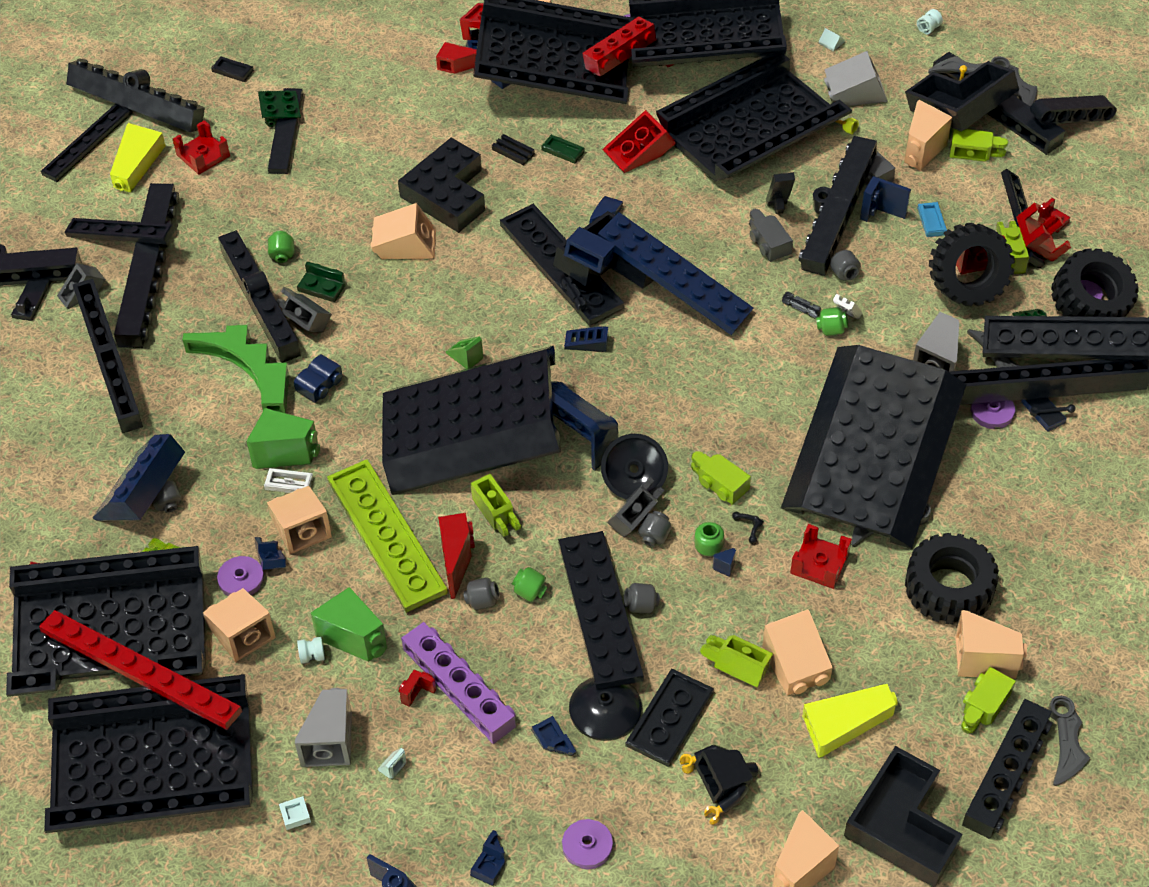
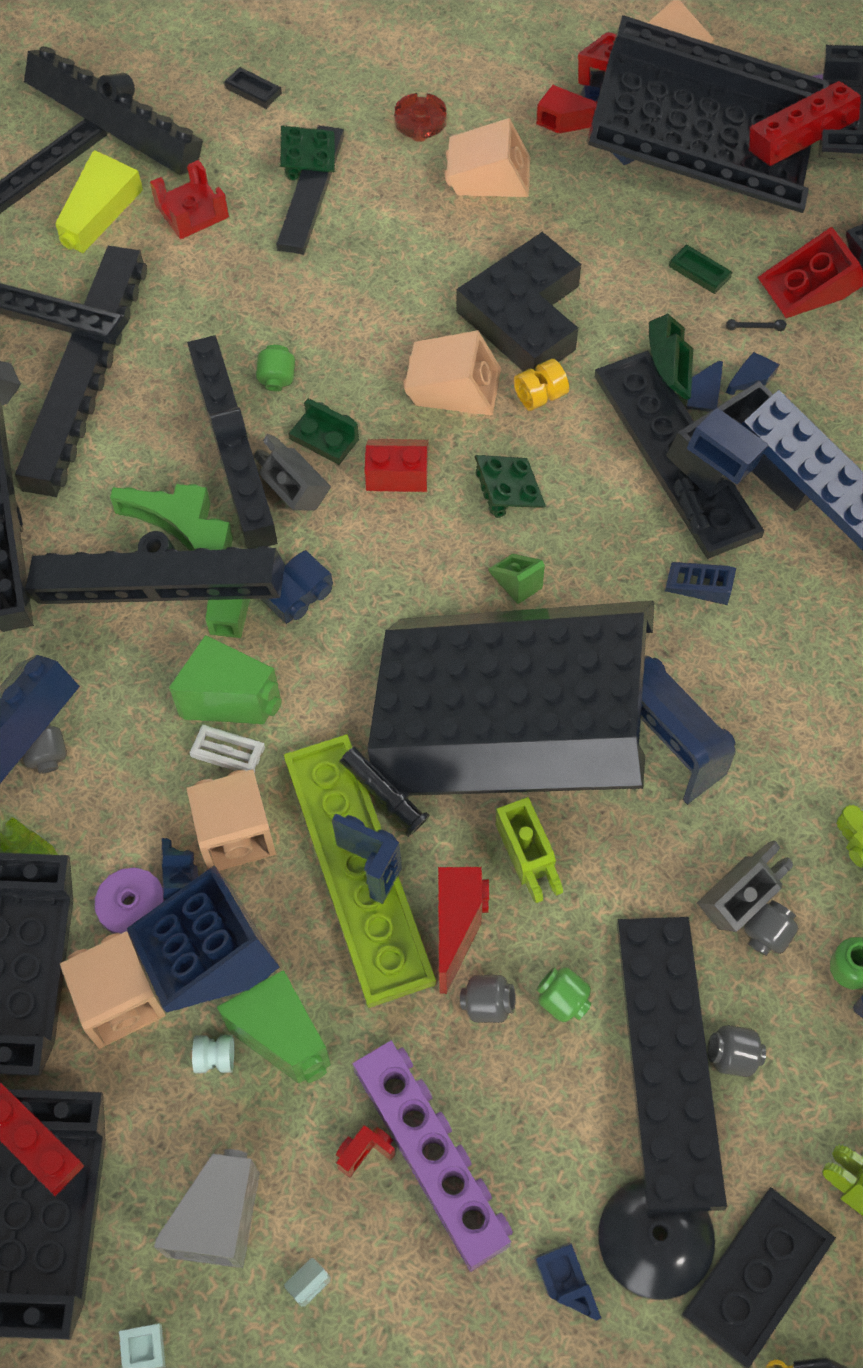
camera: 10 degrees right, 10 degrees up
black tile [492,134,535,165] -> none
black dish [601,433,668,500] -> none
none -> black hinge [25,531,285,604]
none -> dark blue slope [126,865,280,1013]
none -> dark blue bracket [332,814,402,904]
none -> black pin [339,746,430,837]
none -> red slope [364,439,429,492]
none -> clear red plate [394,93,447,142]
none -> light nougat slope [444,118,530,197]
none -> dark green hinge [475,455,546,518]
none -> yellow wheel [514,359,569,411]
none -> dark green slope [649,313,694,400]
none -> dark blue slope [686,361,723,412]
none -> black hinge [726,319,786,331]

